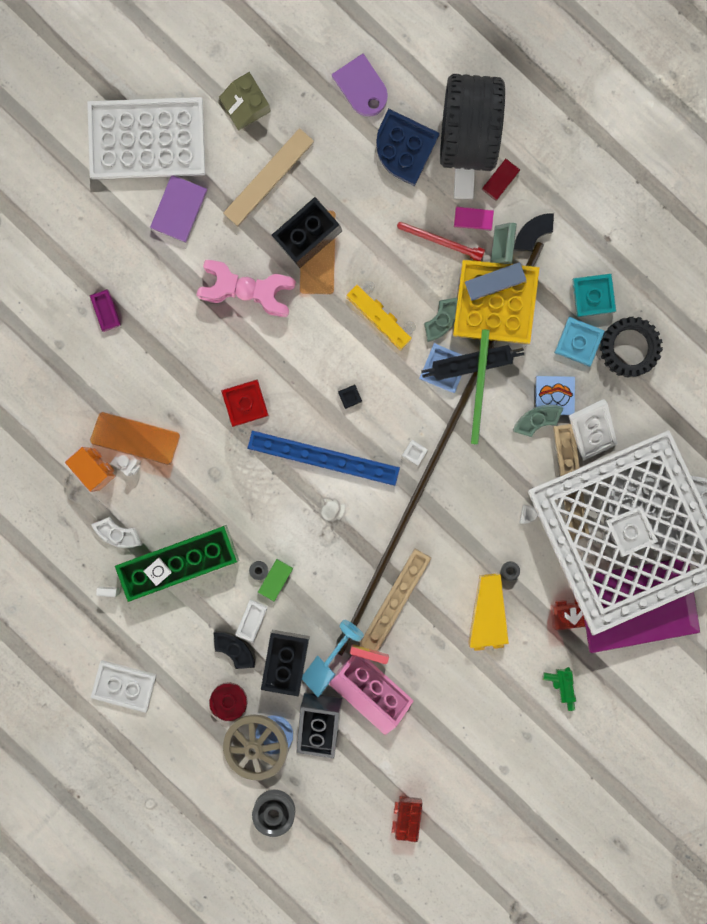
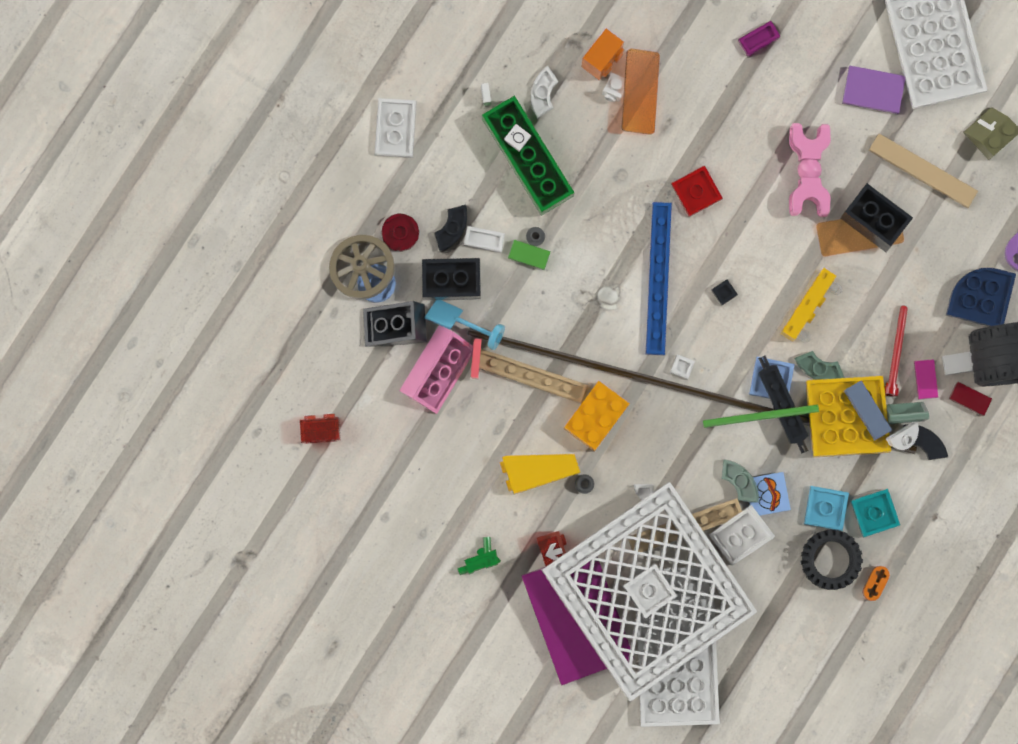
camera: 75 degrees right, 5 degrees down
dark grey wheel [252,789,296,837] -> none
none -> light orange brick [564,381,630,452]
none -> orange beam [862,566,890,601]
none -> white plate [886,422,919,450]

